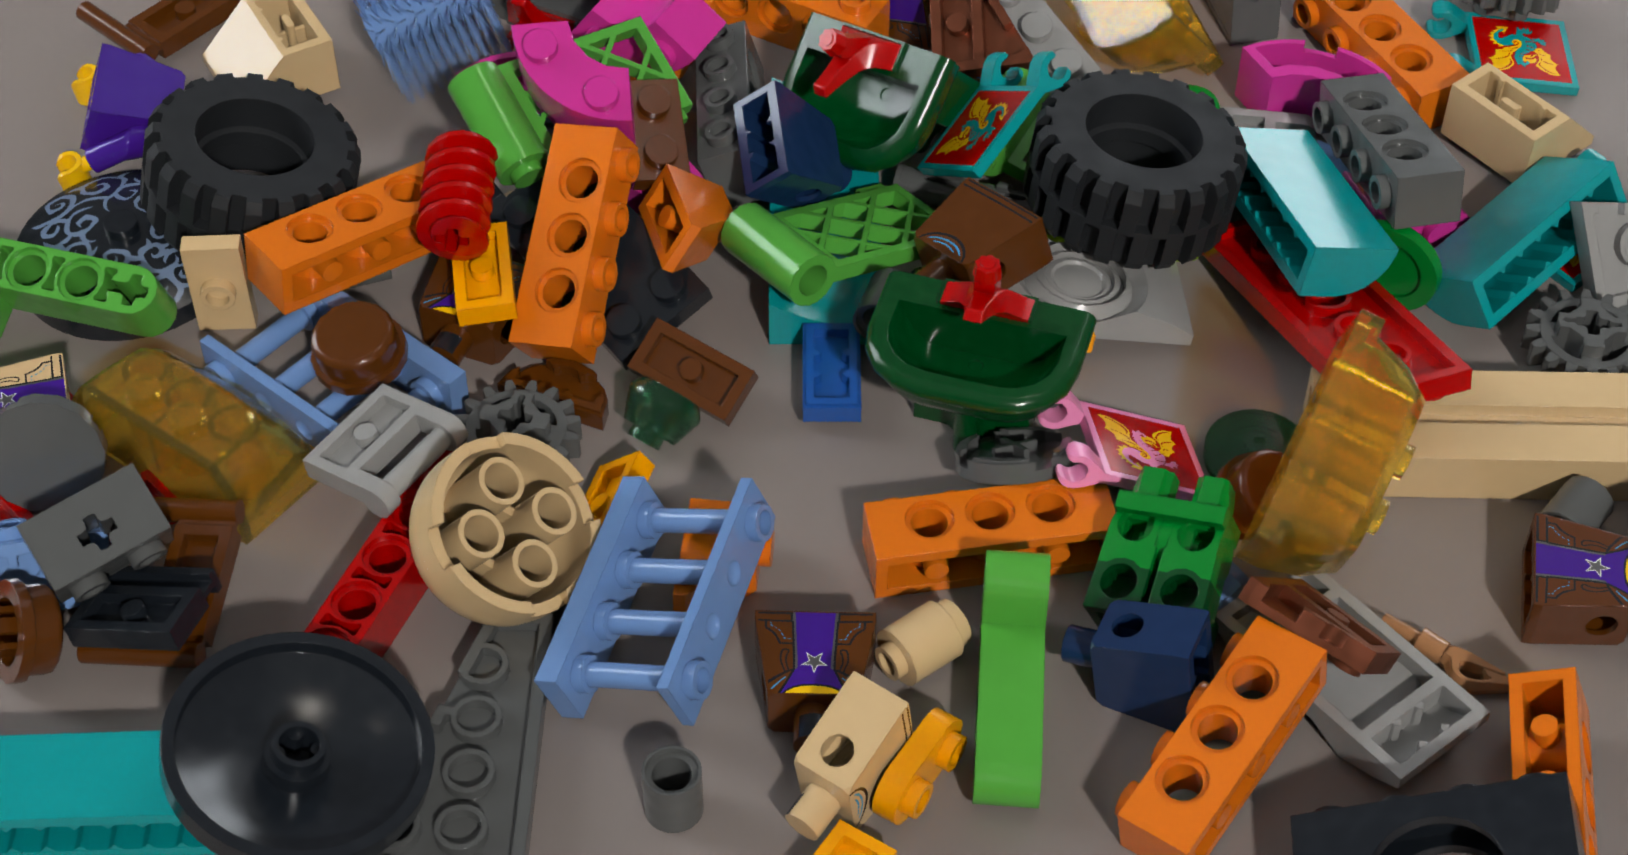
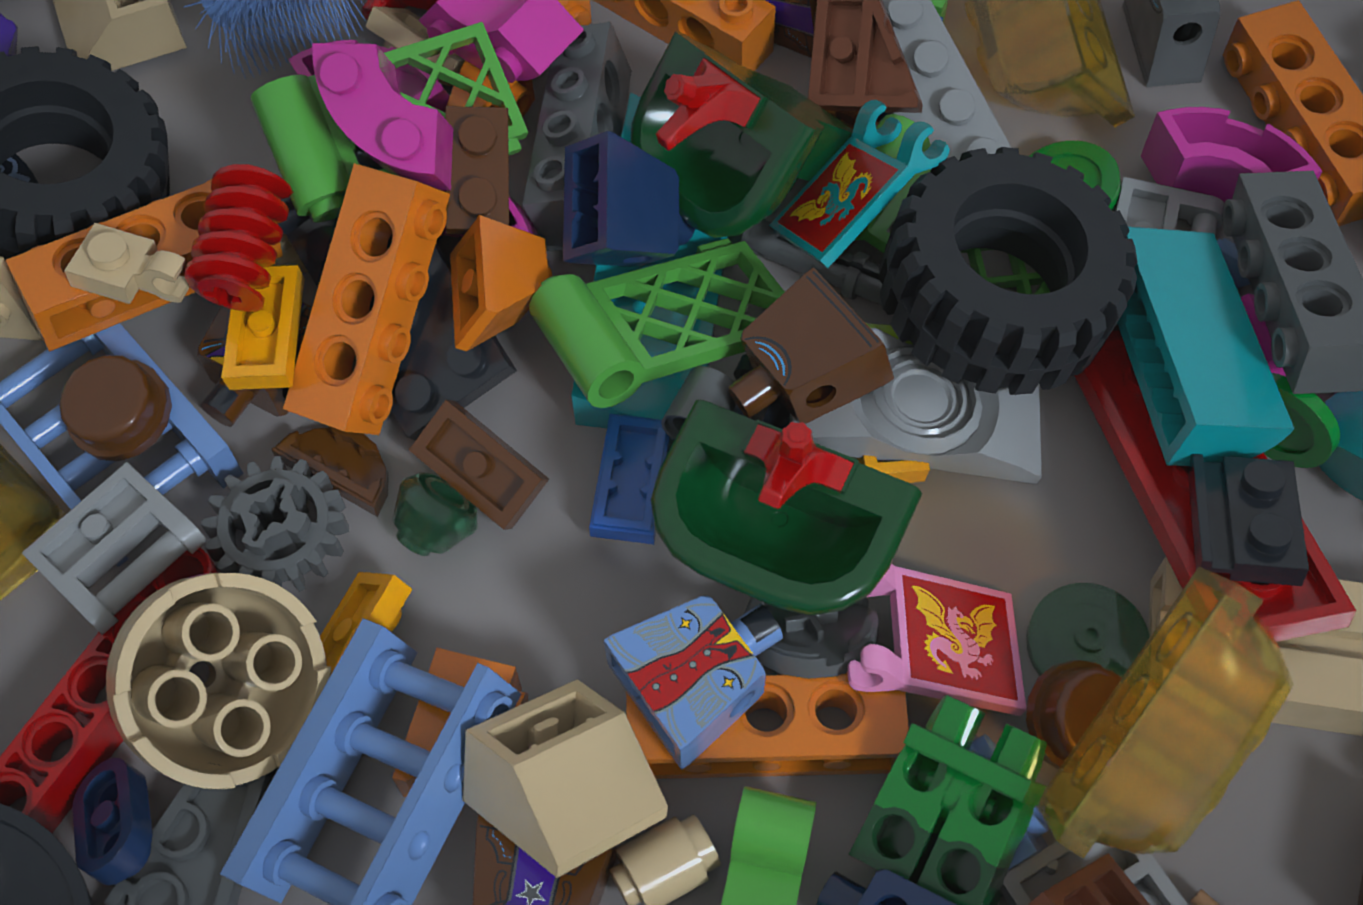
camera: 10 degrees right, 15 degrees up
none -> tan plate [64,223,190,304]
none -> dark blue plate [72,758,153,885]
none -> tan slope [463,679,668,878]
none -> torso [604,596,783,770]
none -> black plate [1188,454,1309,586]

